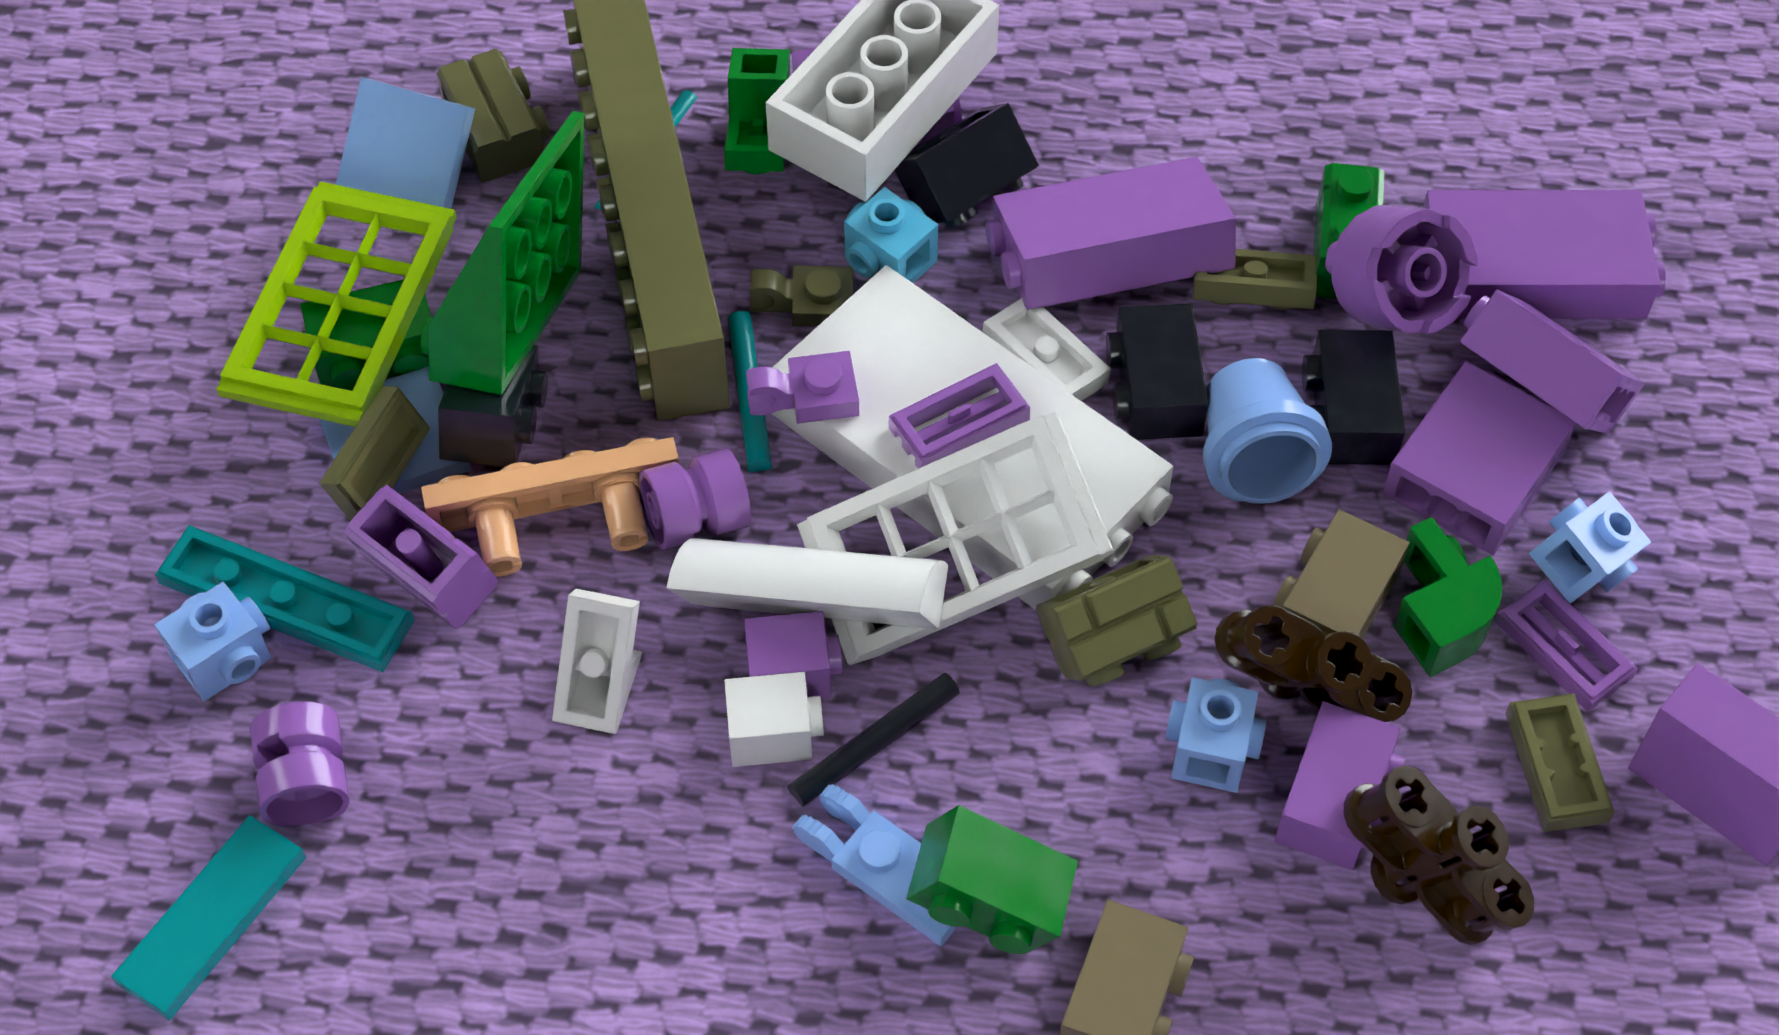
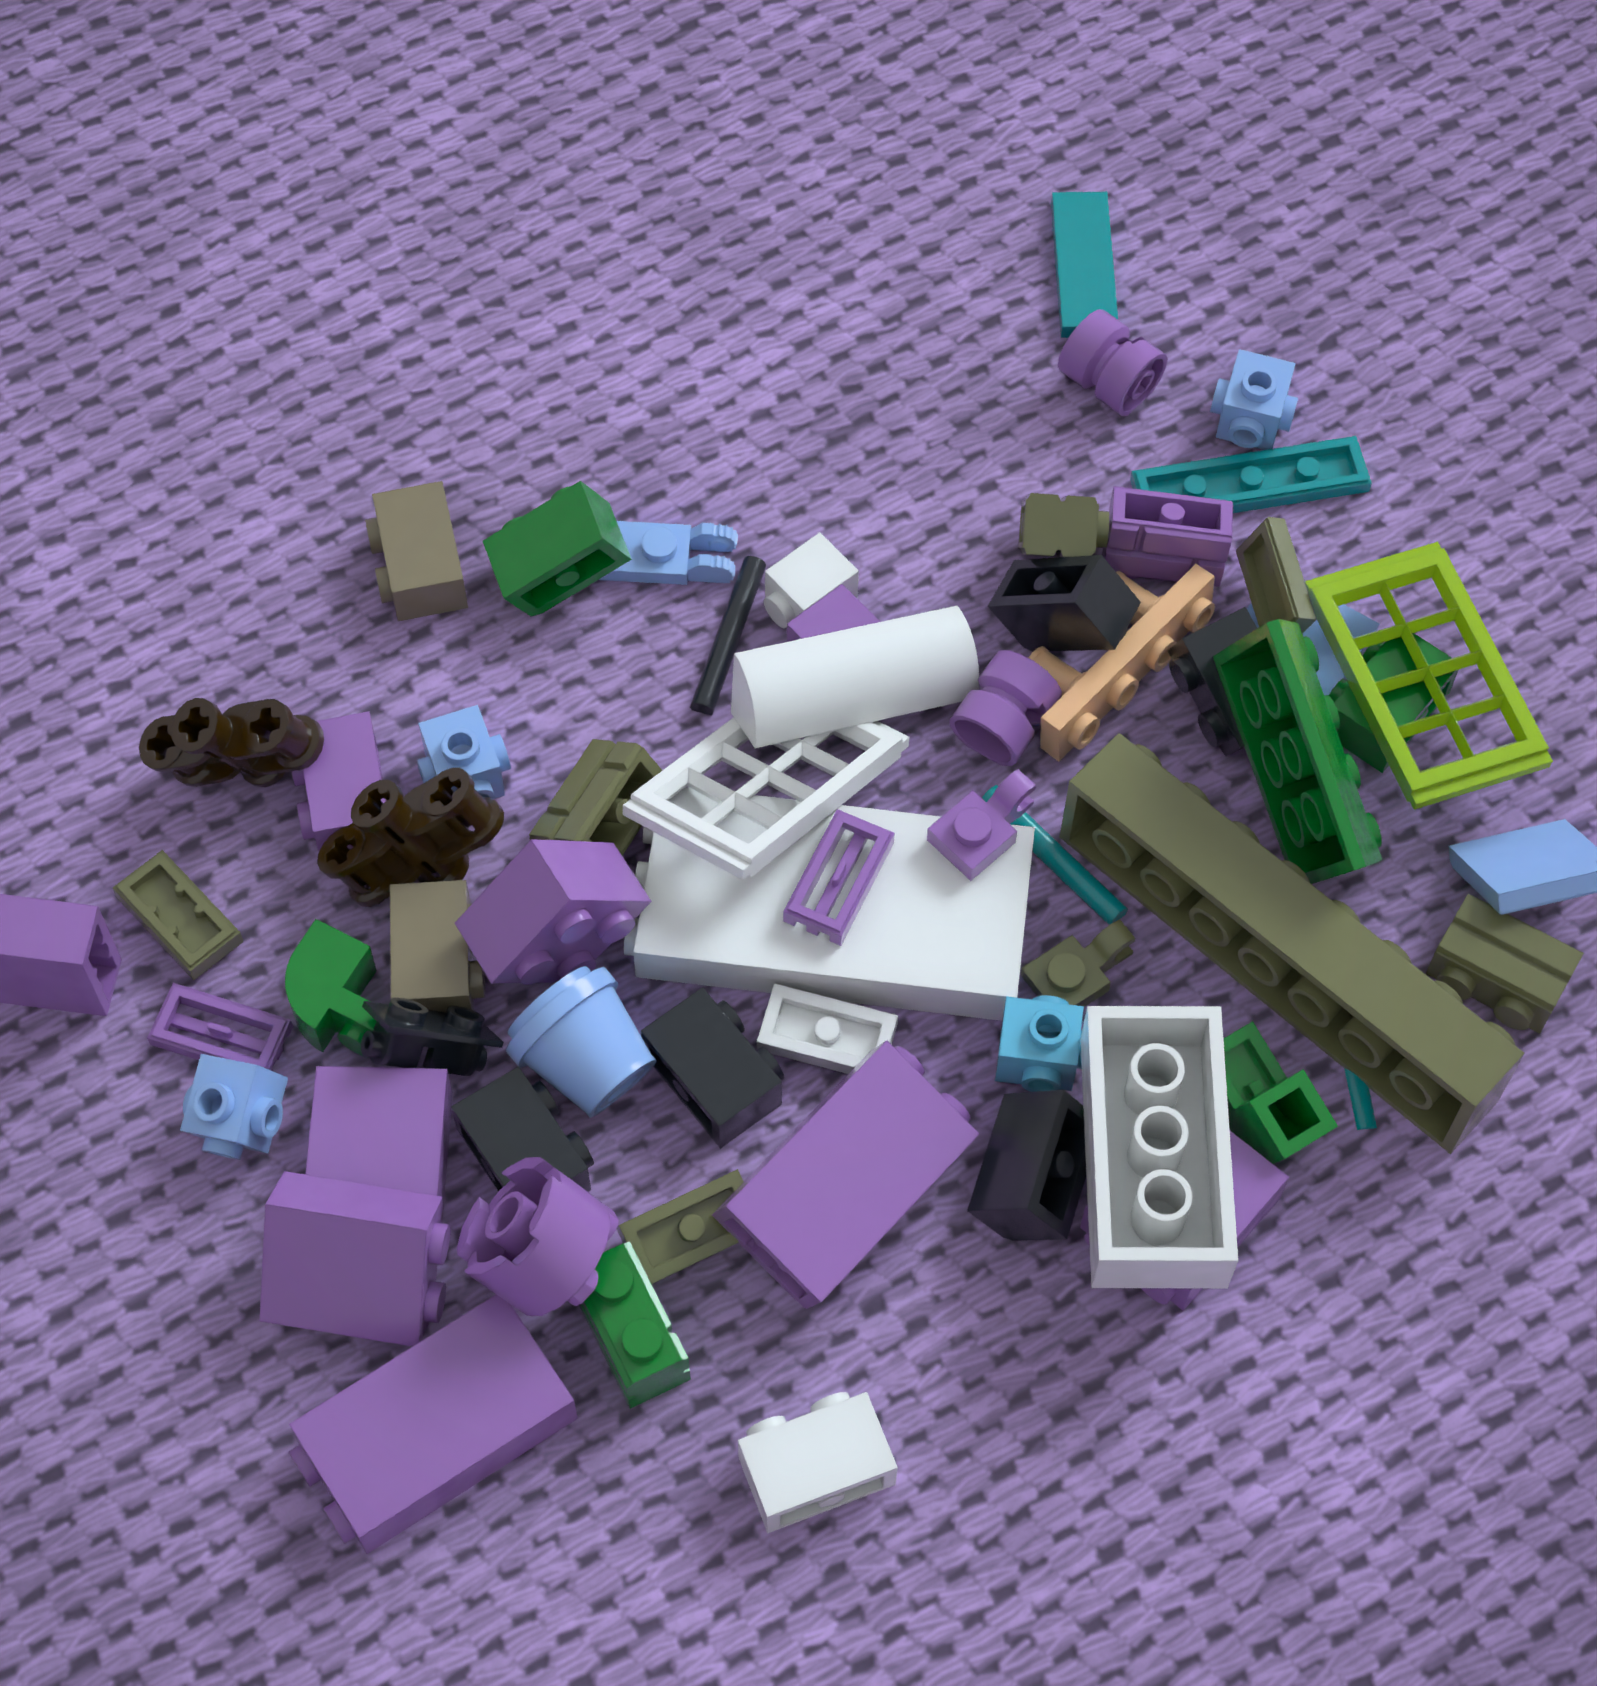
camera: 145 degrees right, 5 degrees up
white slope [552,589,643,734] -> none
none -> black hinge [361,998,504,1076]
none -> medium lavender brick [455,839,652,985]
none -> white brick [738,1392,898,1533]
none -> black brick [988,555,1141,652]
none -> olive brick [1018,493,1109,557]

